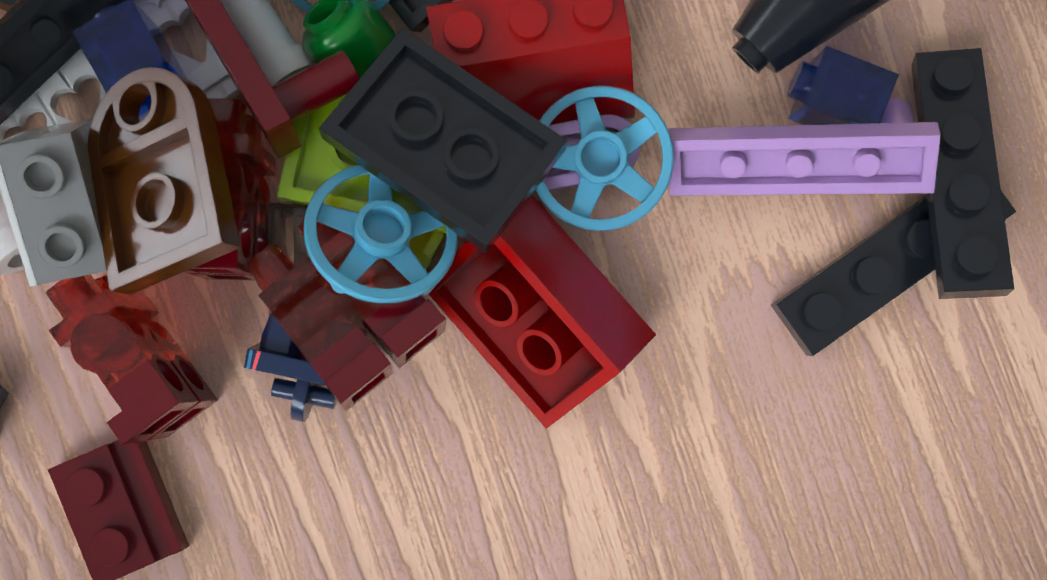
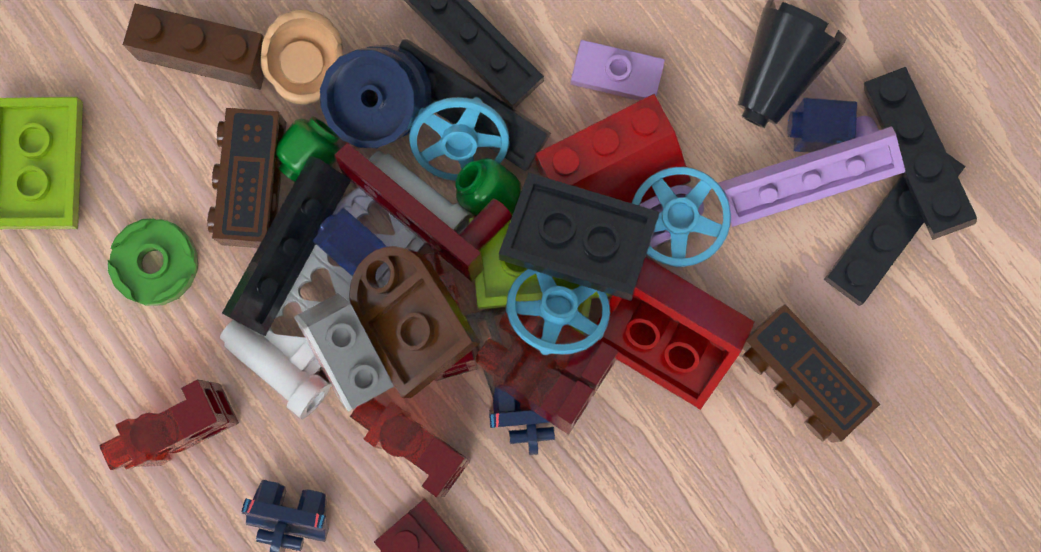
camera: 10 degrees left, 5 degrees down
none -> brick [742,304,881,443]

